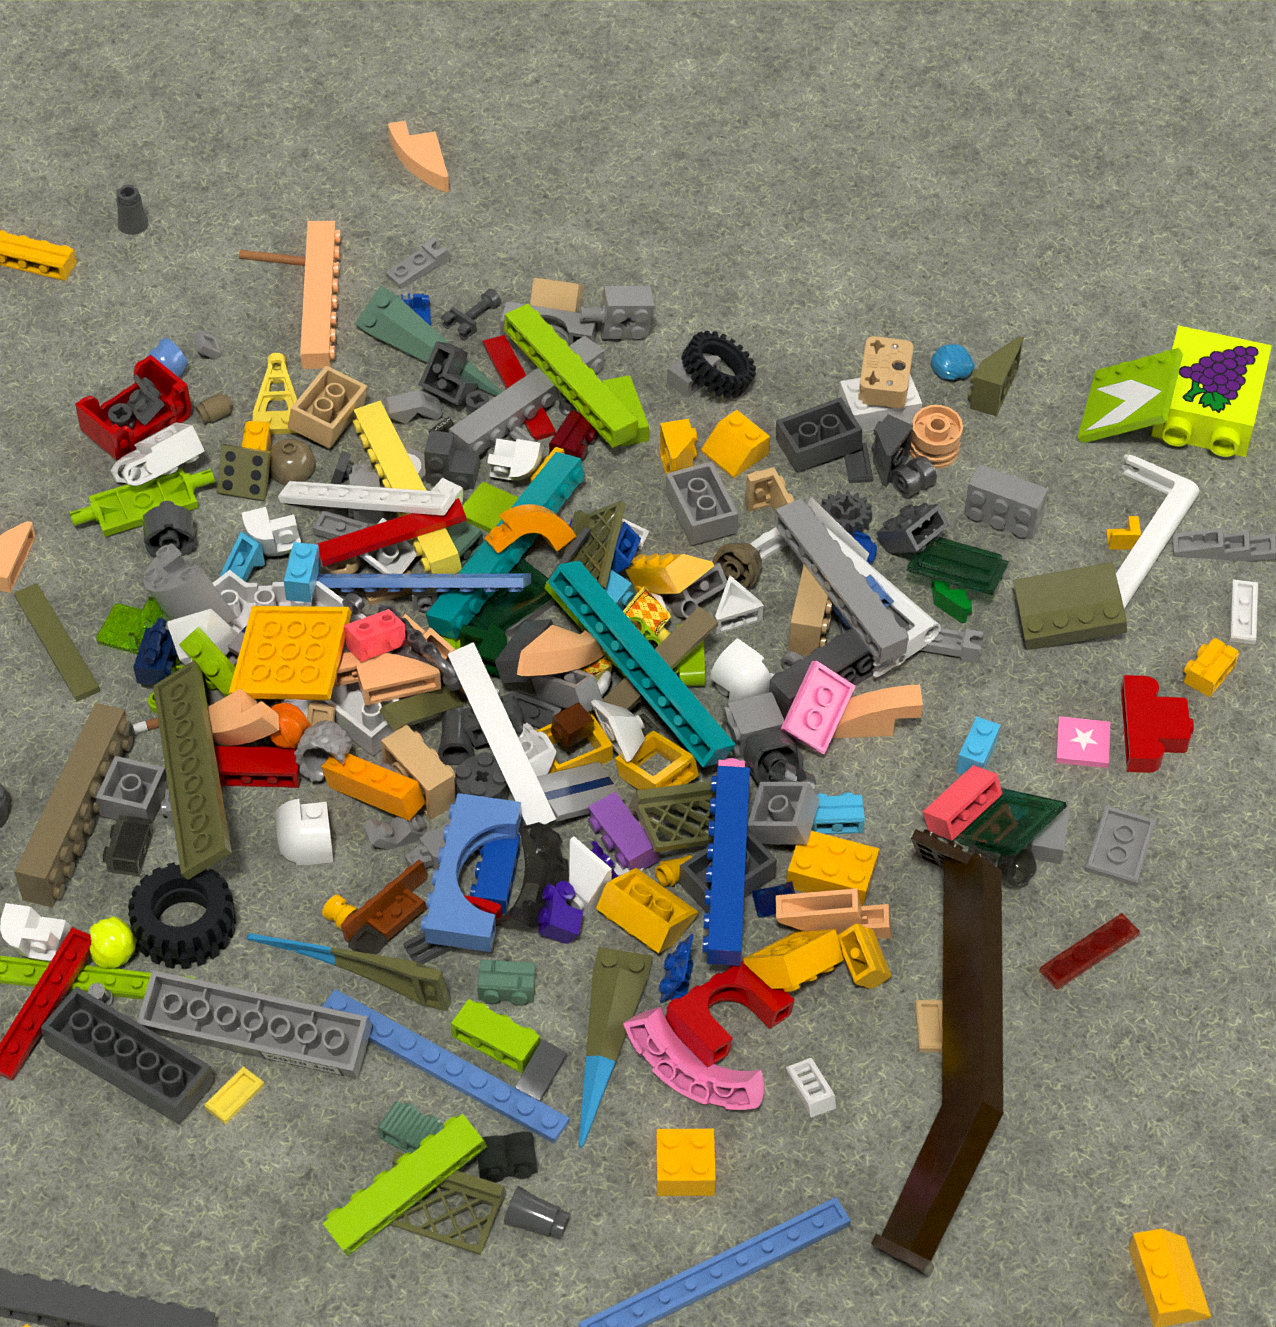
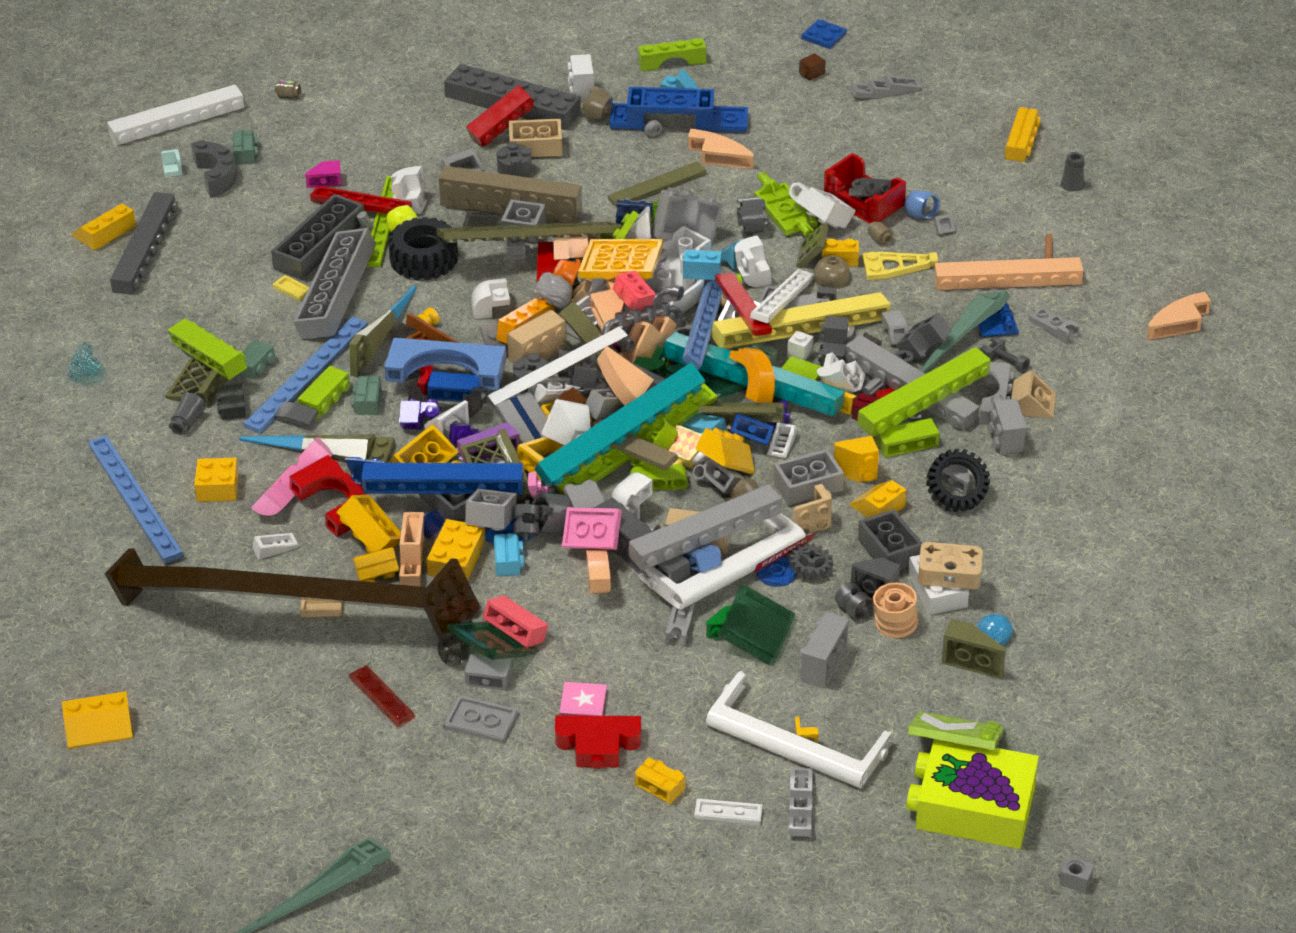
camera: 90 degrees right, 10 degrees down
tan brick [288,365,368,449] -> none
dark grey piece [549,527,591,578] -> none
white slope [714,575,764,634] -> none
dark grey brick [876,503,950,555] -> none
medium azure brick [956,716,1001,774] -> none
olive slope [1013,562,1127,650] -> none

